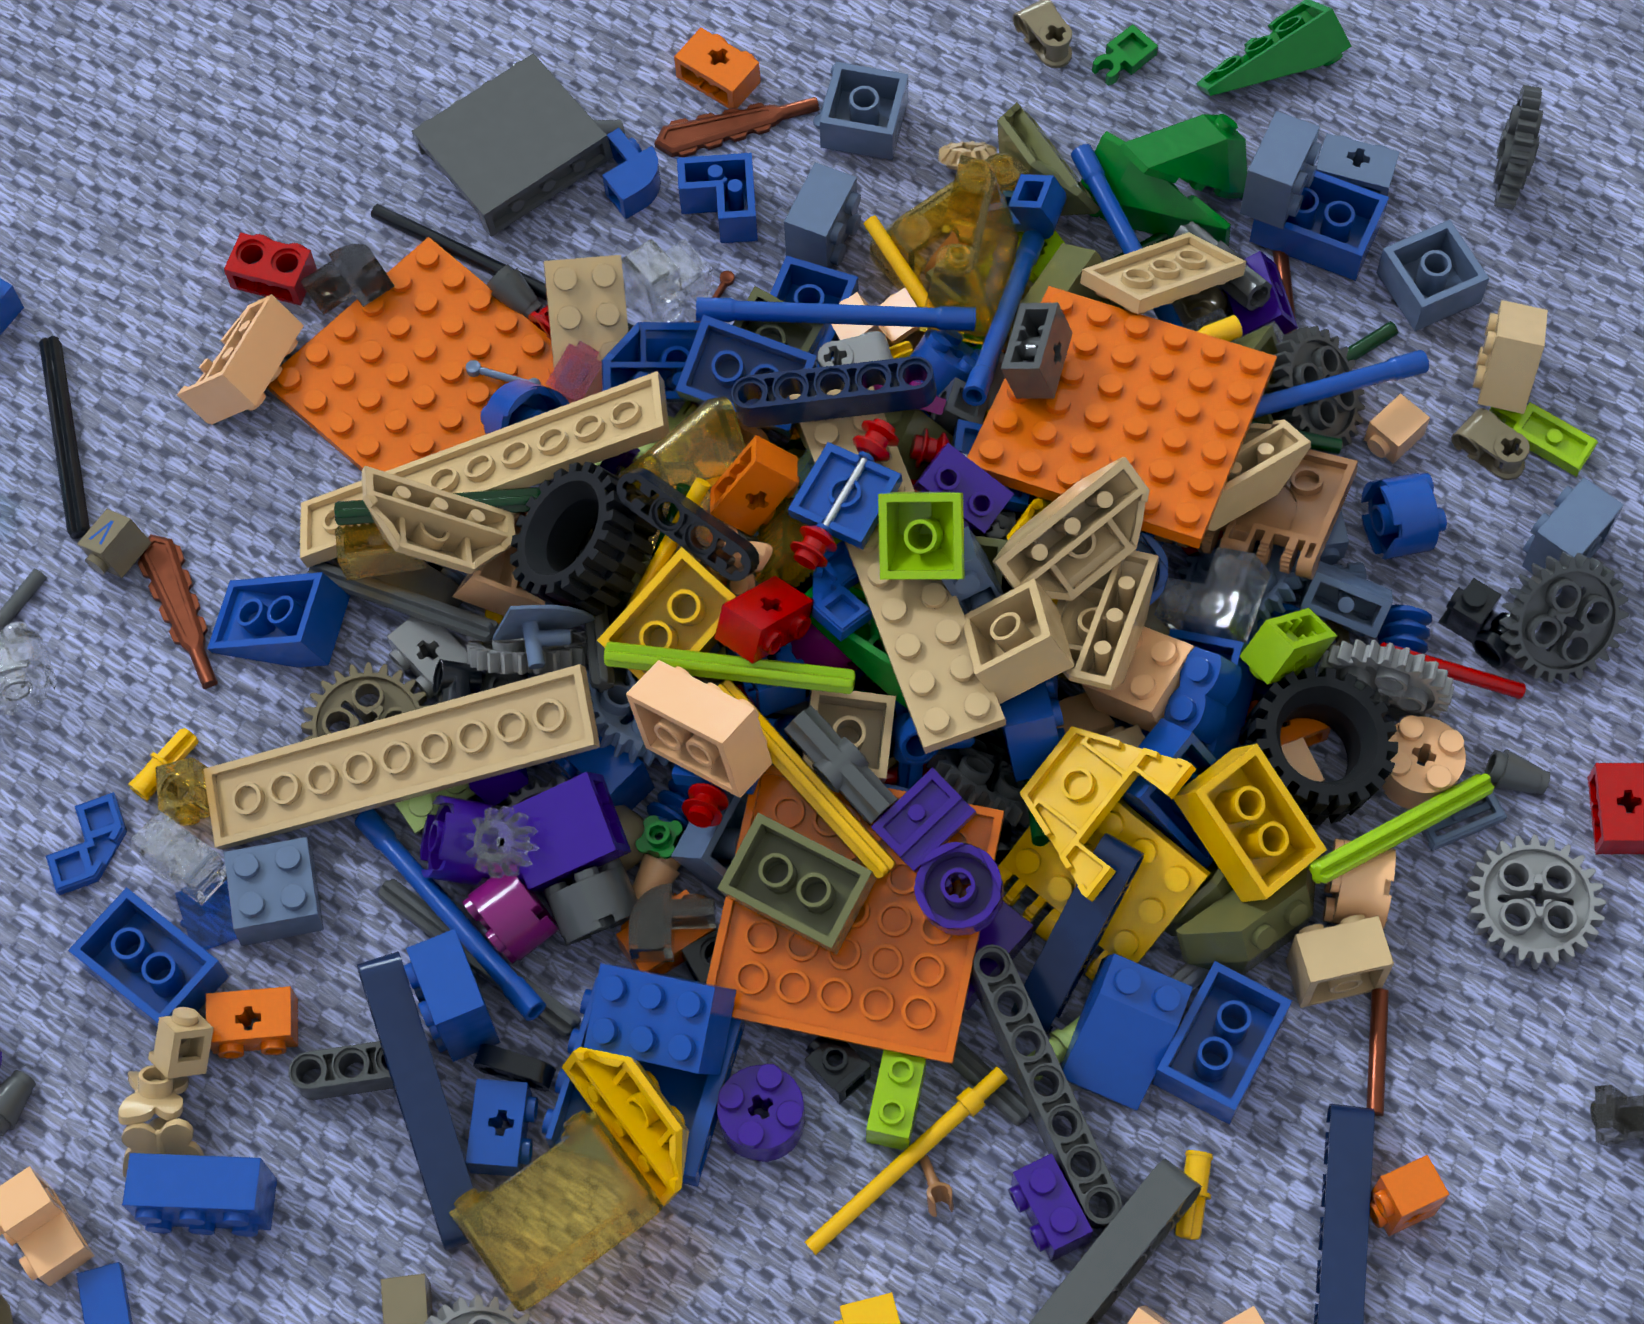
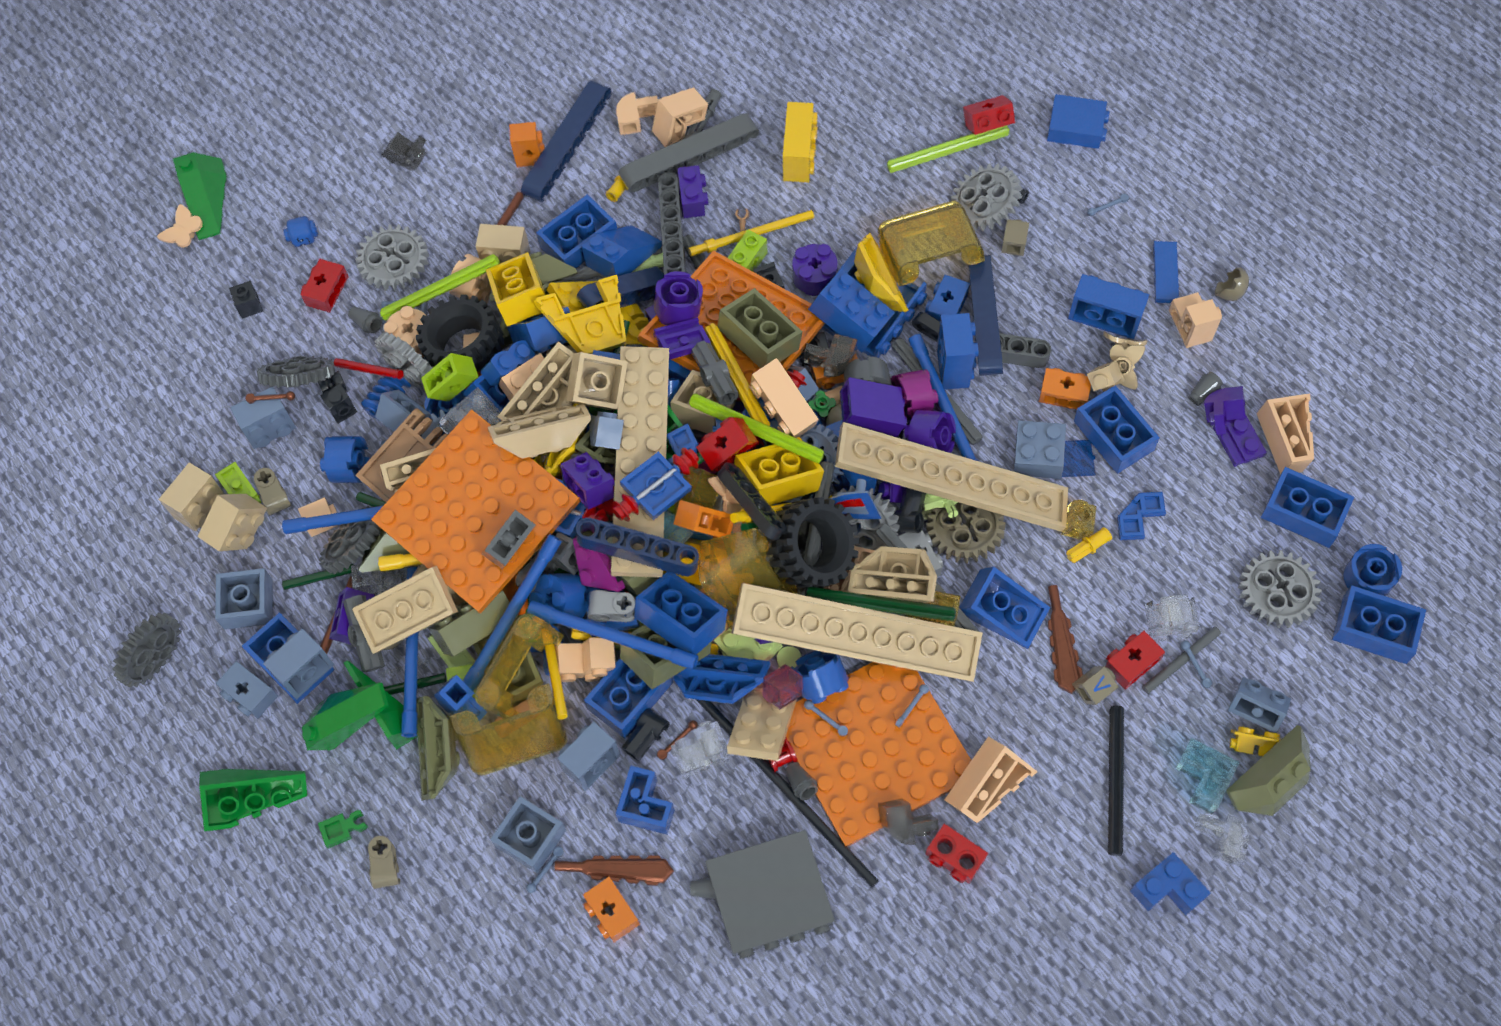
camera: 160 degrees left, 0 degrees up
clear brick [131,810,227,906] -> none
clear gear [465,806,540,878] -> none
blue brick [602,128,661,219] -> none
lime slope [878,492,965,580] -> none
tan gear [938,141,998,171] -> none
none -> tan brick [158,463,224,532]
none -> copper hinge [245,391,295,404]
none -> black piece [621,708,670,762]
none -> sand blue hinge [895,684,929,728]
none -> red brick [1105,631,1165,690]

